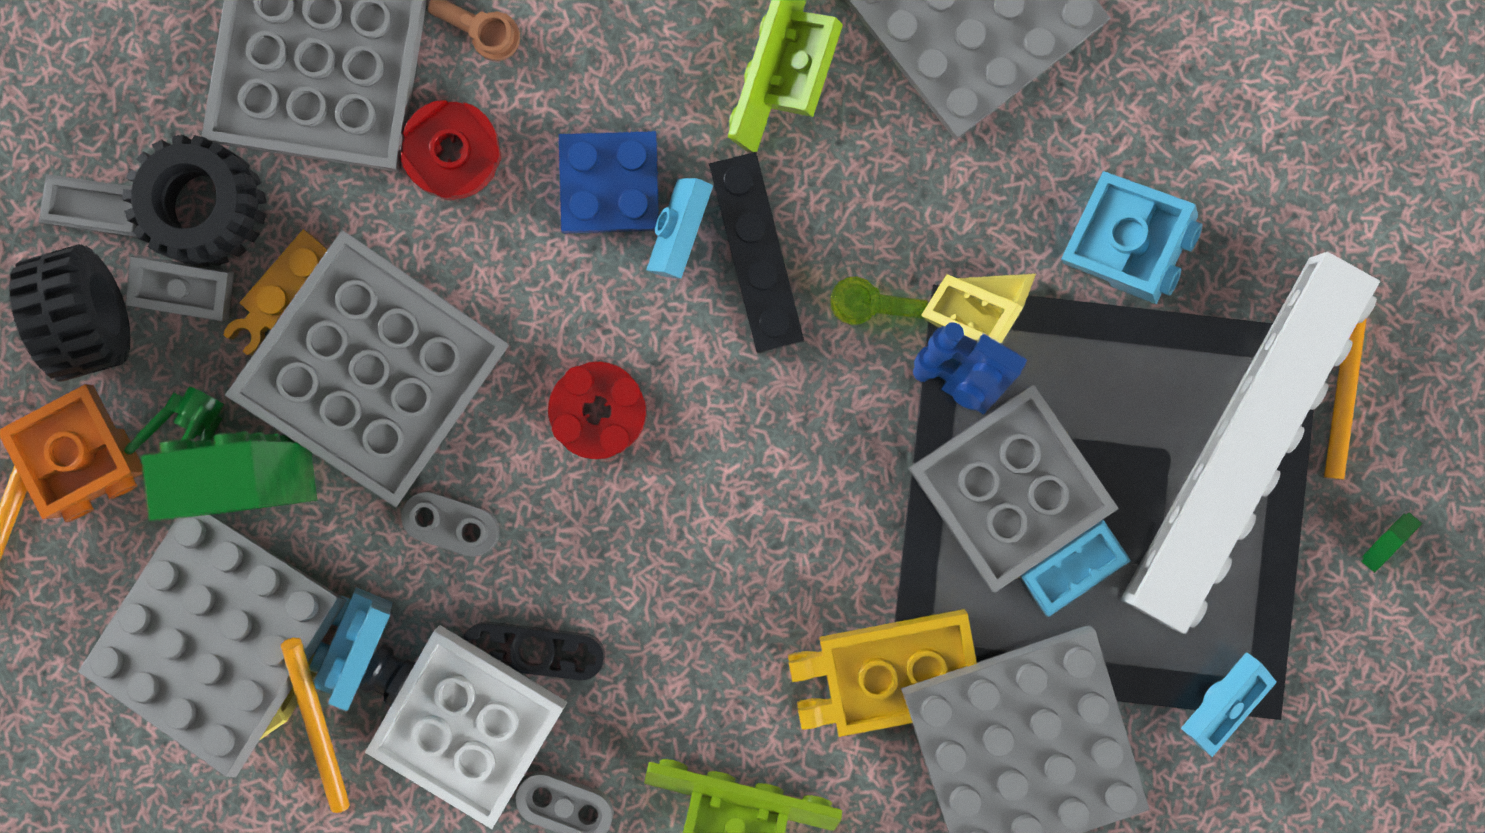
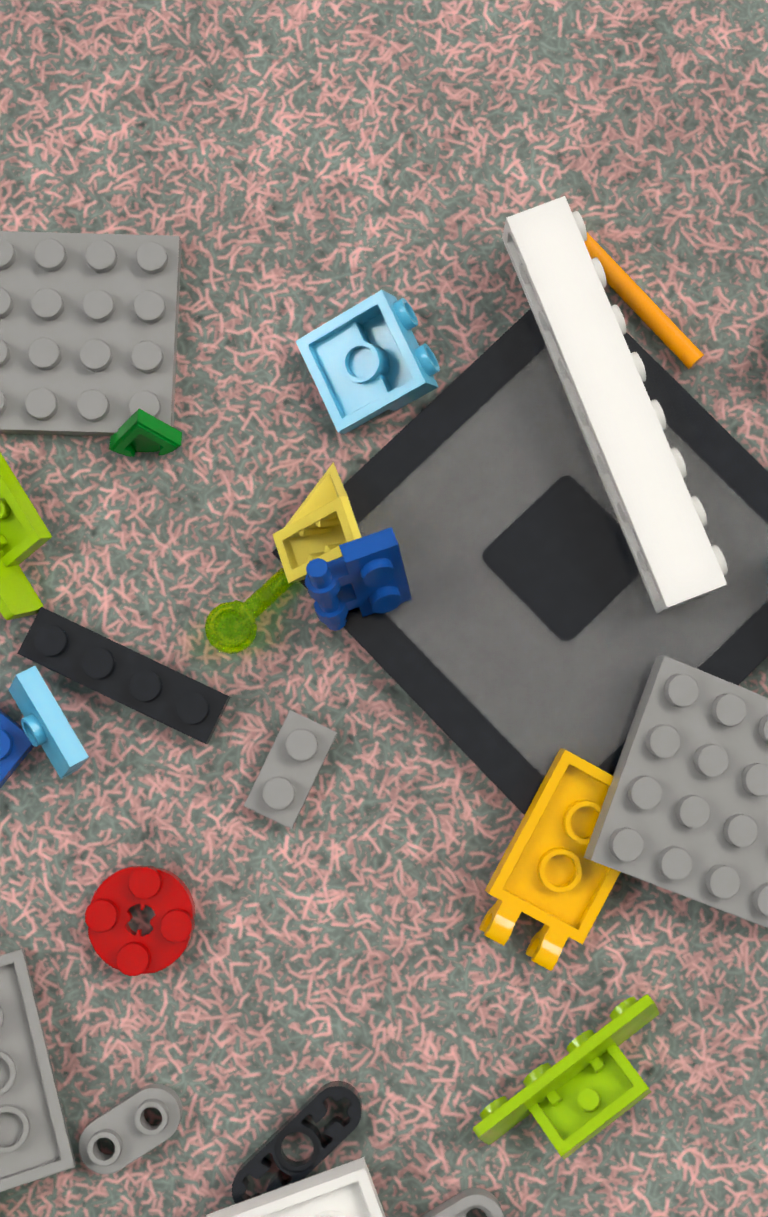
camera: 50 degrees left, 5 degrees down
light grey plate [908,384,1119,593] -> none
medium azure plate [1019,520,1131,617] -> none
none -> green tile [109,409,182,457]
none -> light grey plate [244,710,338,829]

